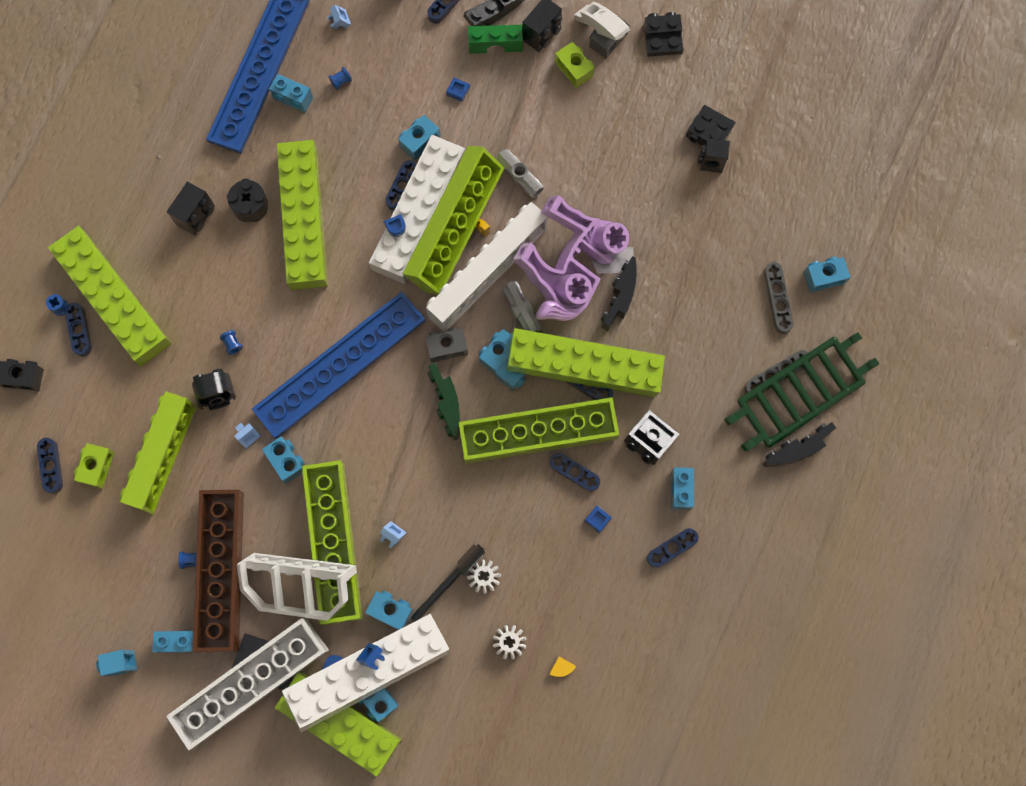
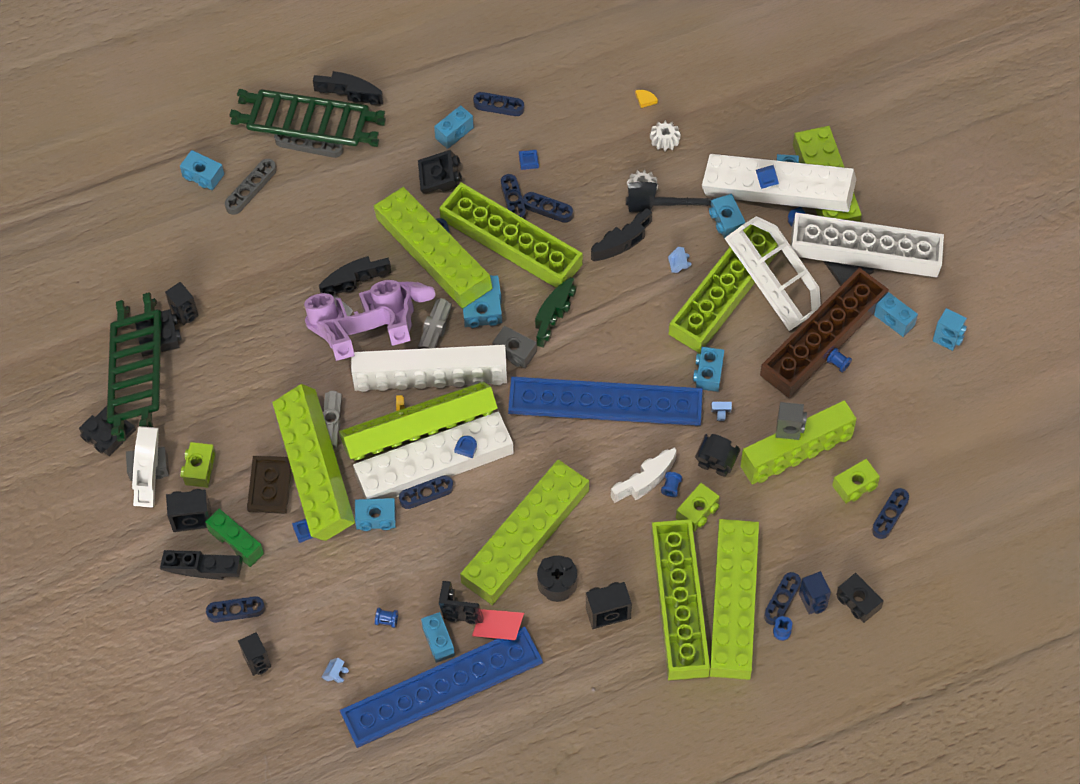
camera: 135 degrees left, 15 degrees down
none -> dark green bar [107,292,162,442]
none -> dark brown plate [247,456,291,513]
none -> lime brick [272,384,355,541]
none -> black bracket [438,581,483,624]
none -> coral sticker [472,609,524,640]
none -> dark blue beam [523,192,573,223]
none -> black slope [591,208,652,261]
none -> white slope [611,448,677,503]
none -> lime brick [651,519,710,680]
none -> lime brick [676,483,720,532]
none -> dark grey brick [776,402,807,440]
none -> dark blue brick [799,571,831,614]

